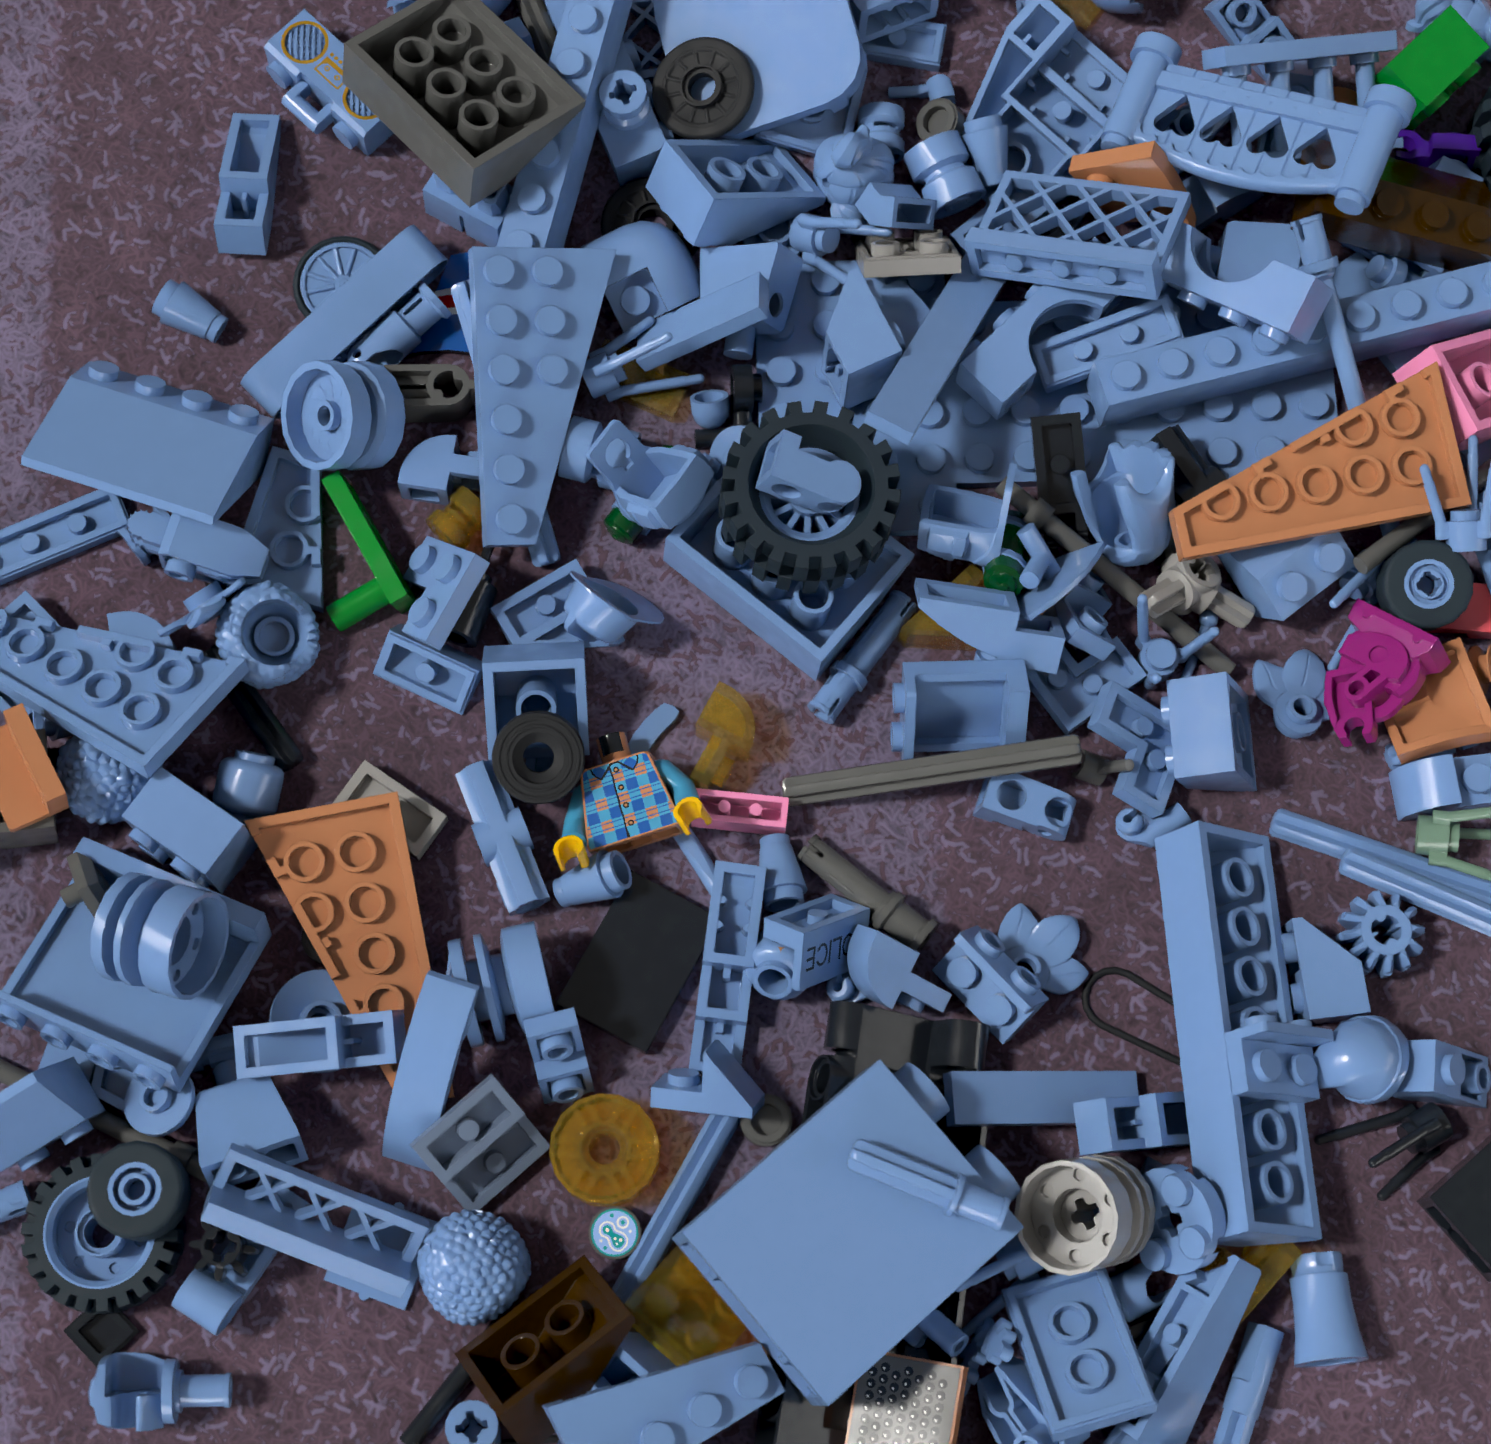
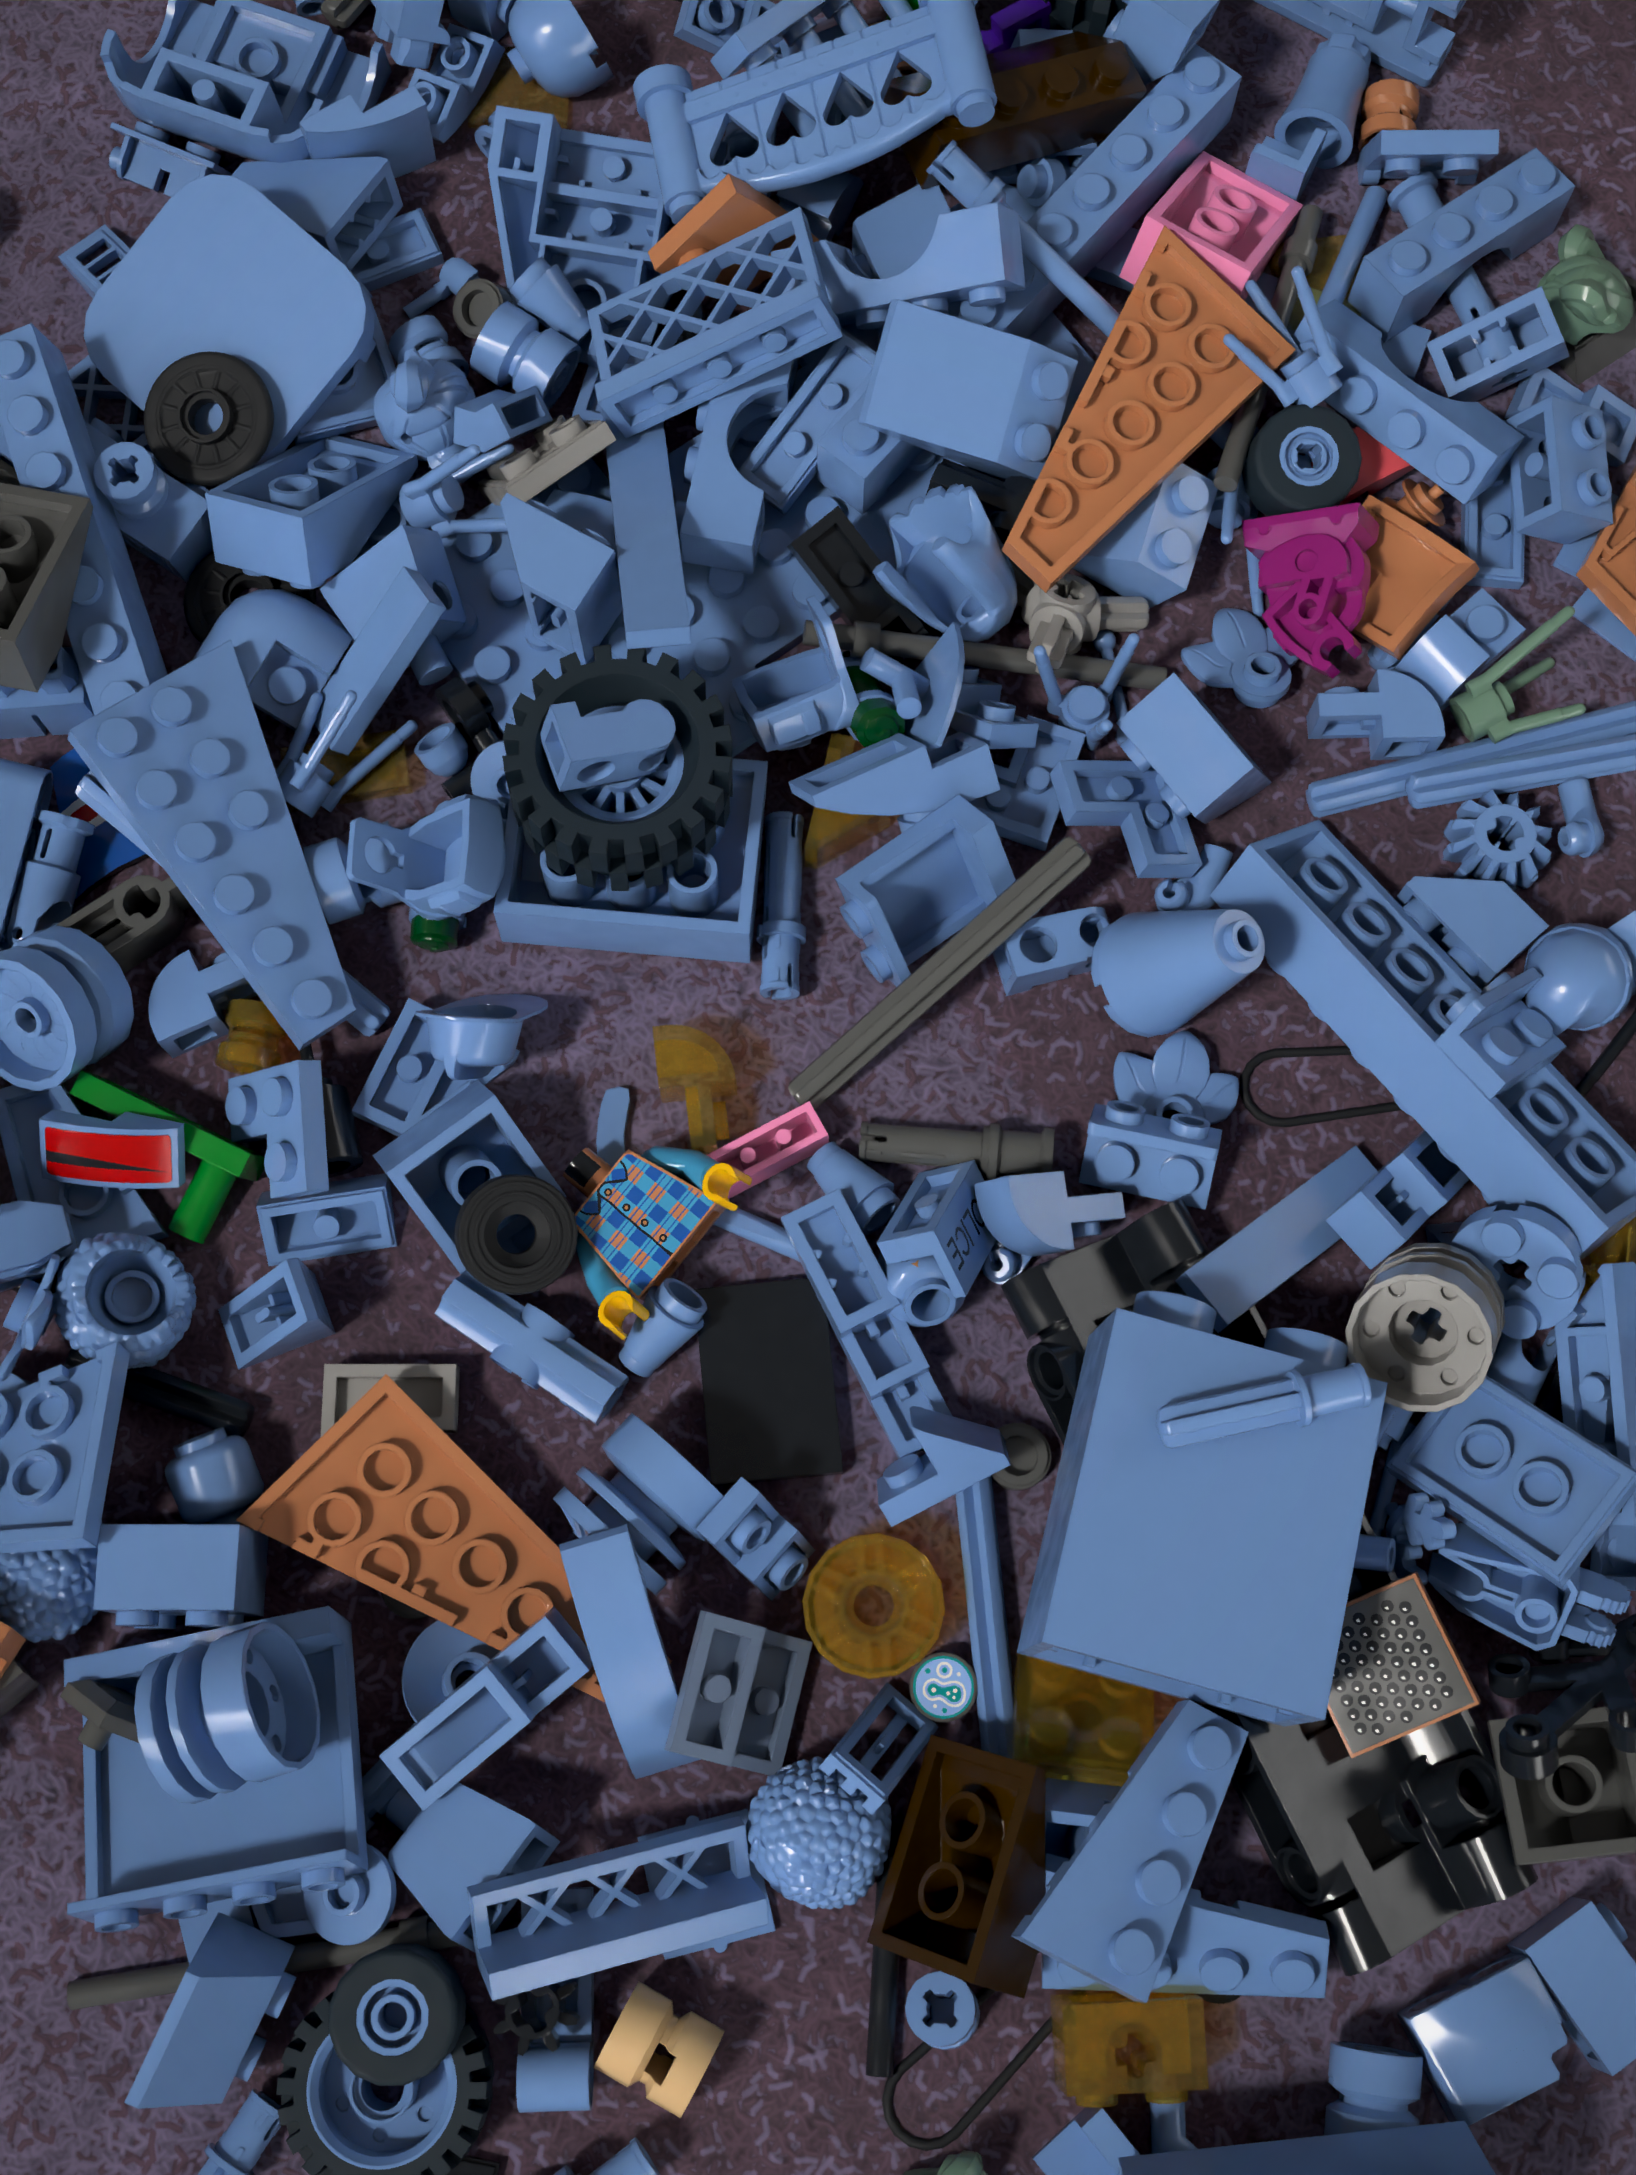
camera: 30 degrees left, 0 degrees up
dark grey hand [1072,749,1134,786] -> none
none -> slope [39,1109,186,1189]
none -> medium blue slope [218,1258,335,1370]
none -> tan wheel [593,1981,725,2118]
none -> medium blue tile [818,1683,939,1815]
none -> medium blue slope [858,299,1078,481]
none -> medium blue cone [1091,909,1265,1038]
none -> medium blue brick [1306,669,1445,760]
none -> medium blue arm [1557,778,1604,858]

